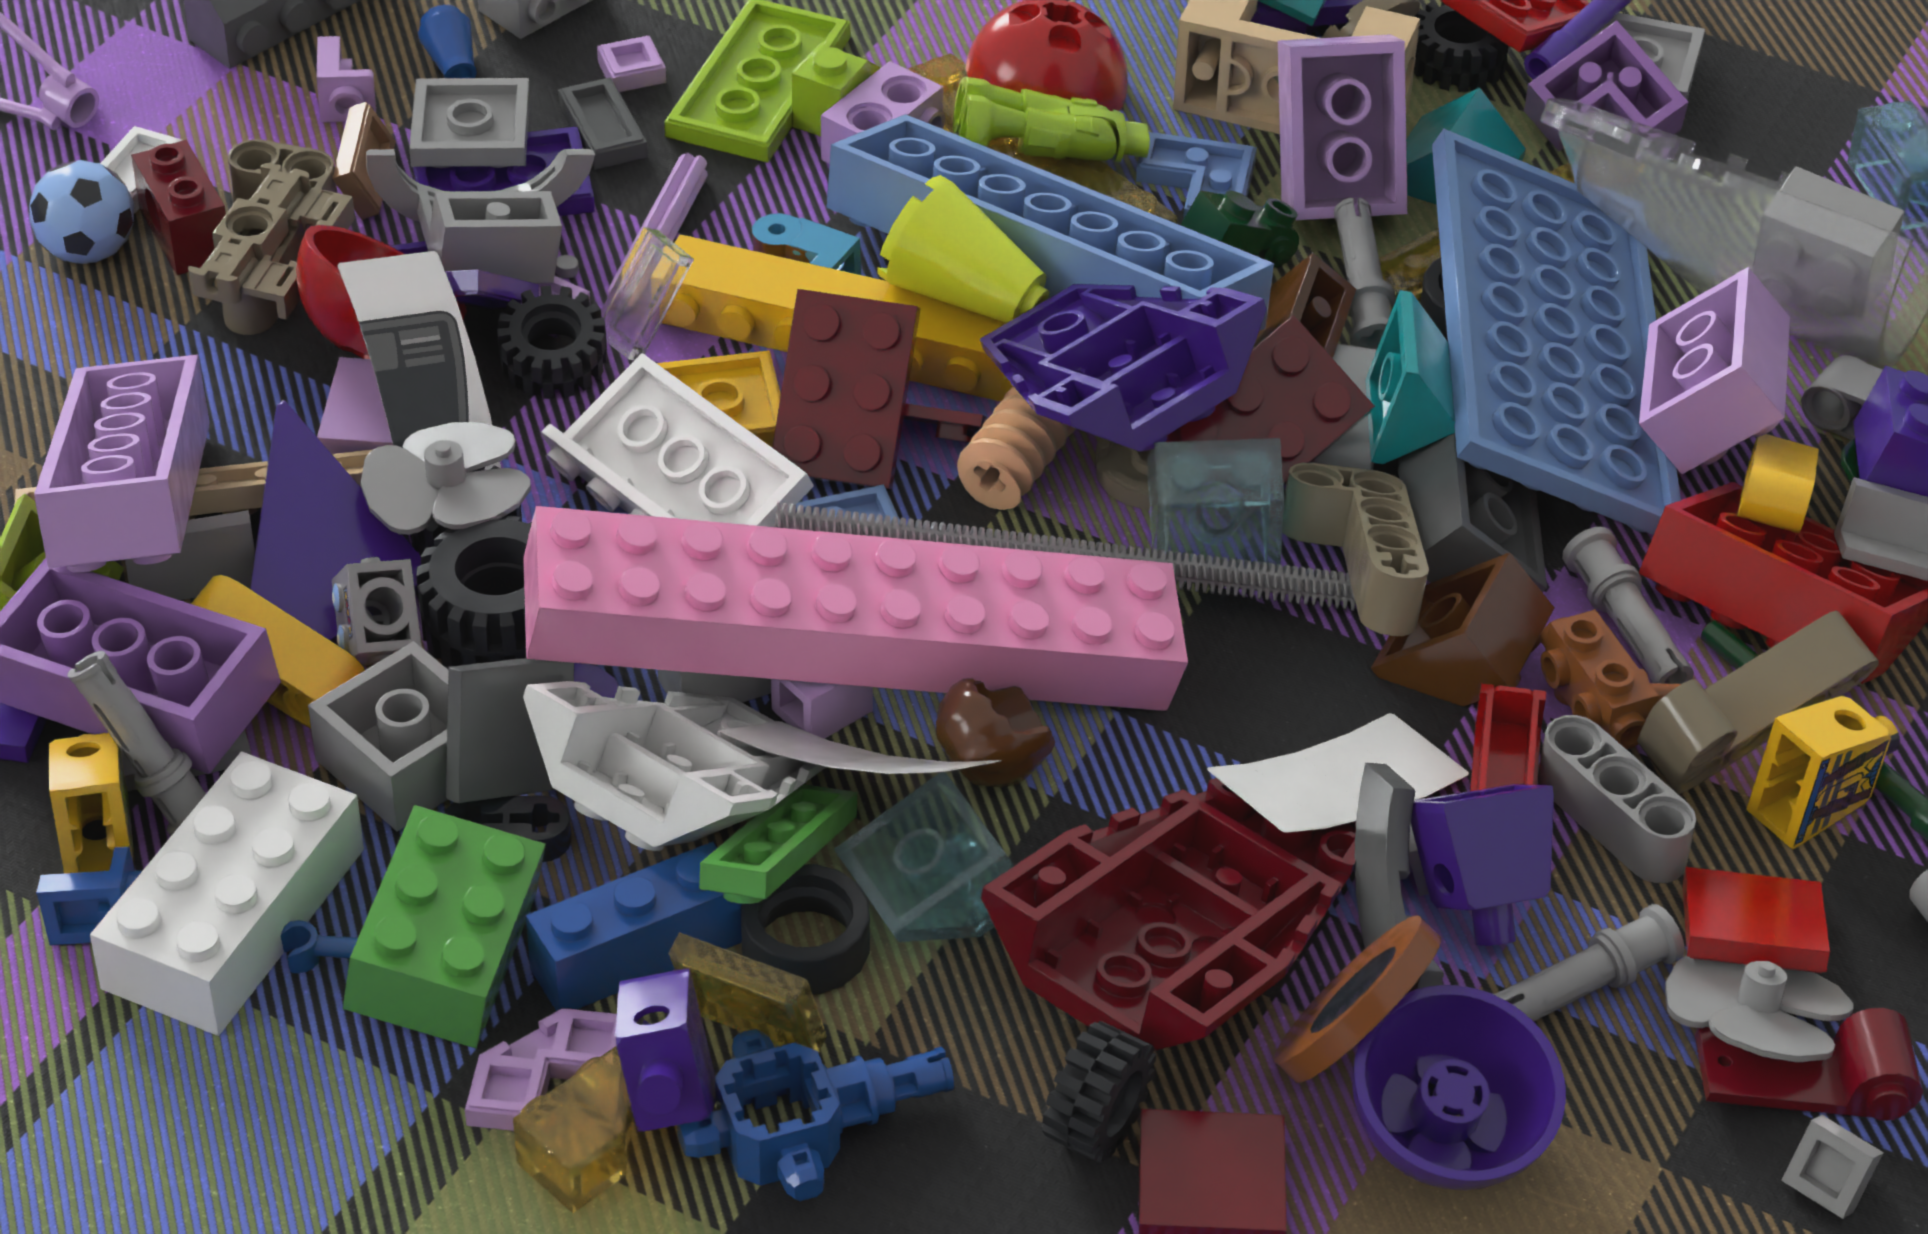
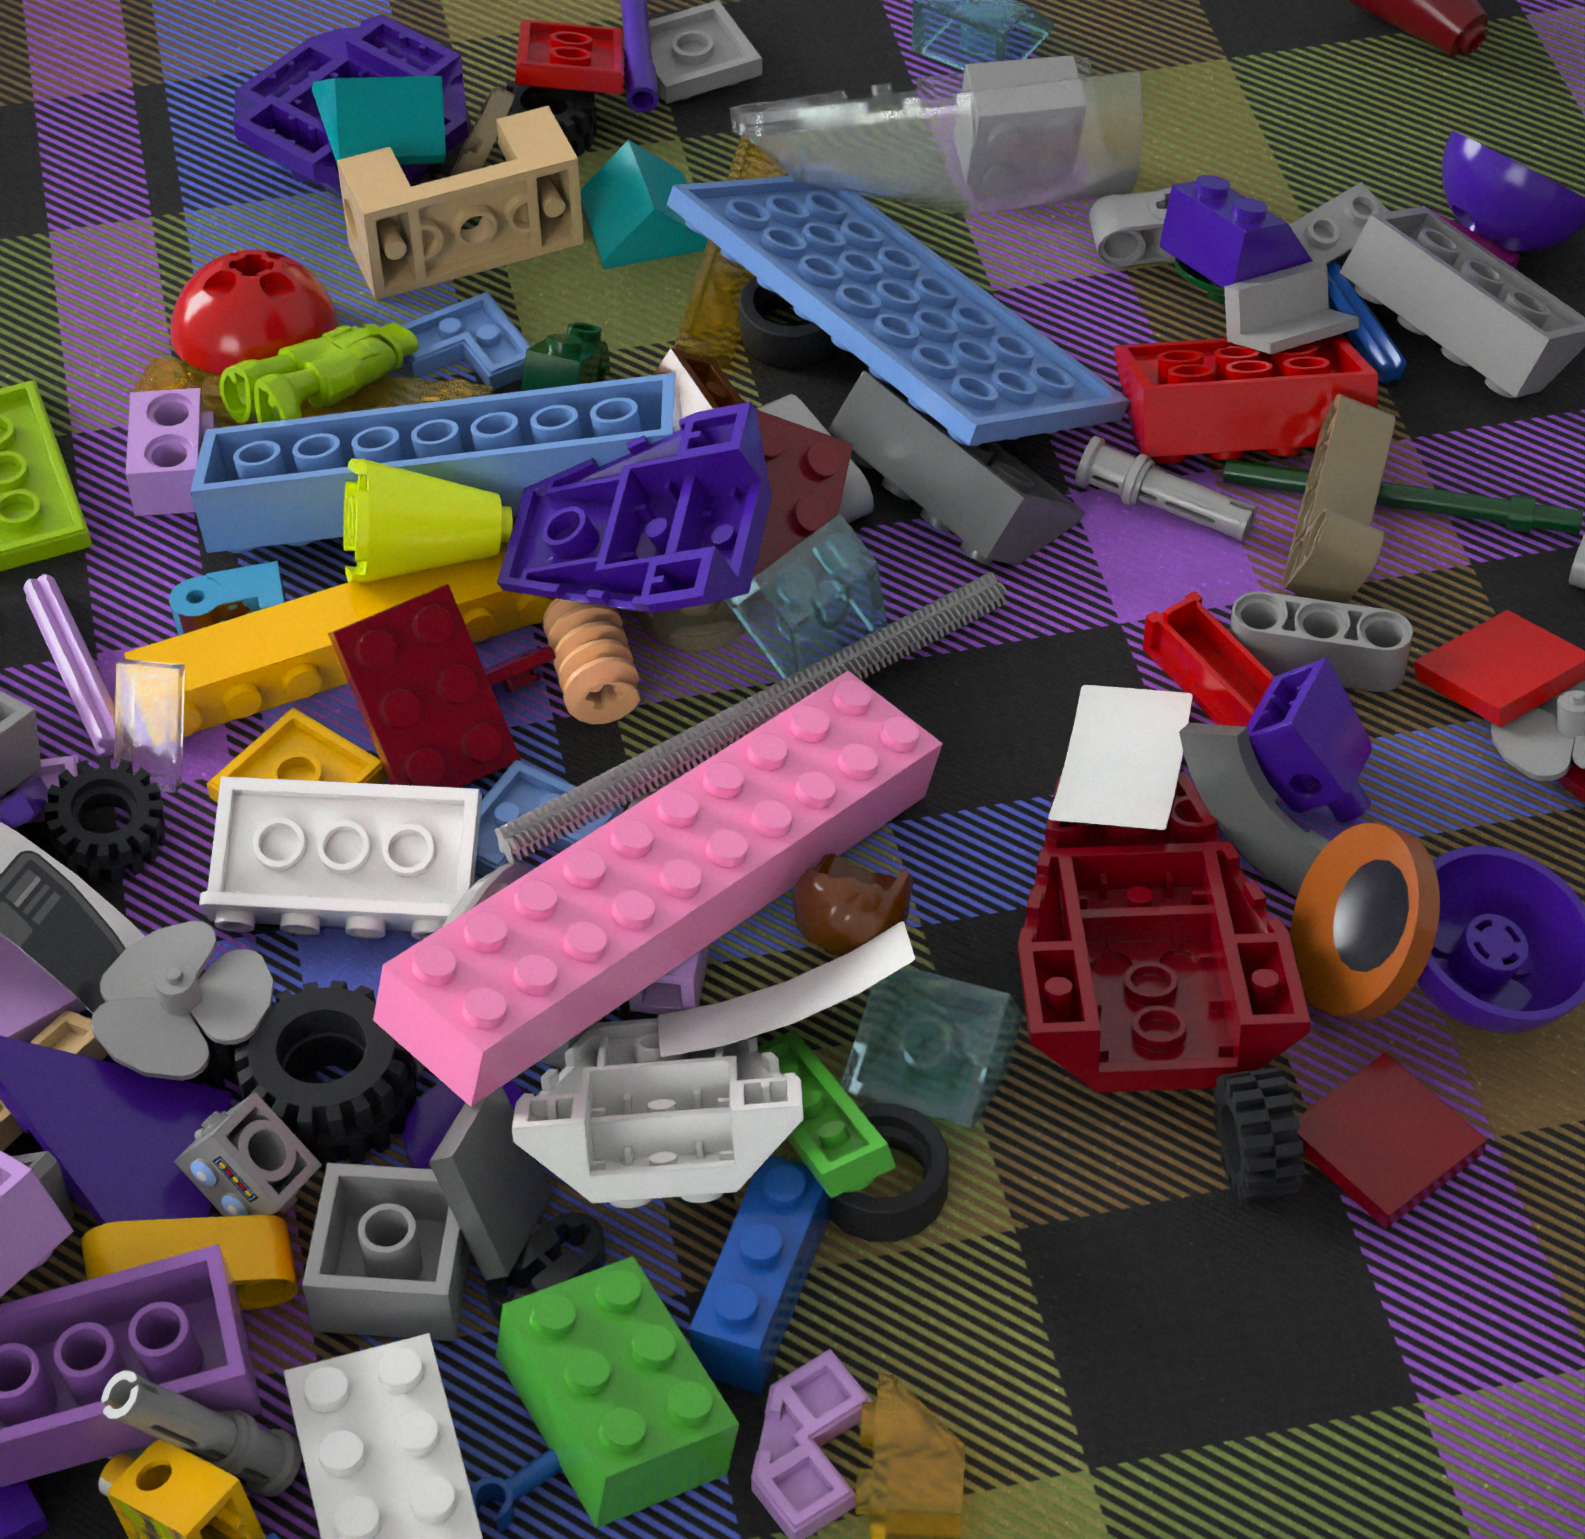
camera: 40 degrees left, 5 degrees up
dark purple torso [615,968,716,1131] -> none
clear yellow tile [668,932,827,1054] -> none
blue piece [677,1029,954,1201] -> none
lime slope [792,44,881,137] -> none
lavender brick [1278,35,1407,220] -> none
dark tan beam [1278,463,1429,636] -> none
light grey pin [1334,198,1395,349] -> none
teal slope [1365,290,1455,464] -> none
reddish brown slope [1371,552,1555,707] -> none
light grey pin [1493,904,1685,1022] -> none
medium lavender brick [1524,20,1688,161] -> none
dark orange brick [1540,609,1681,750] -> none
lavender brick [1639,267,1790,474] -> none
yellow beam [1738,434,1819,533] -> none
yellow torso [1746,696,1900,850] -> none

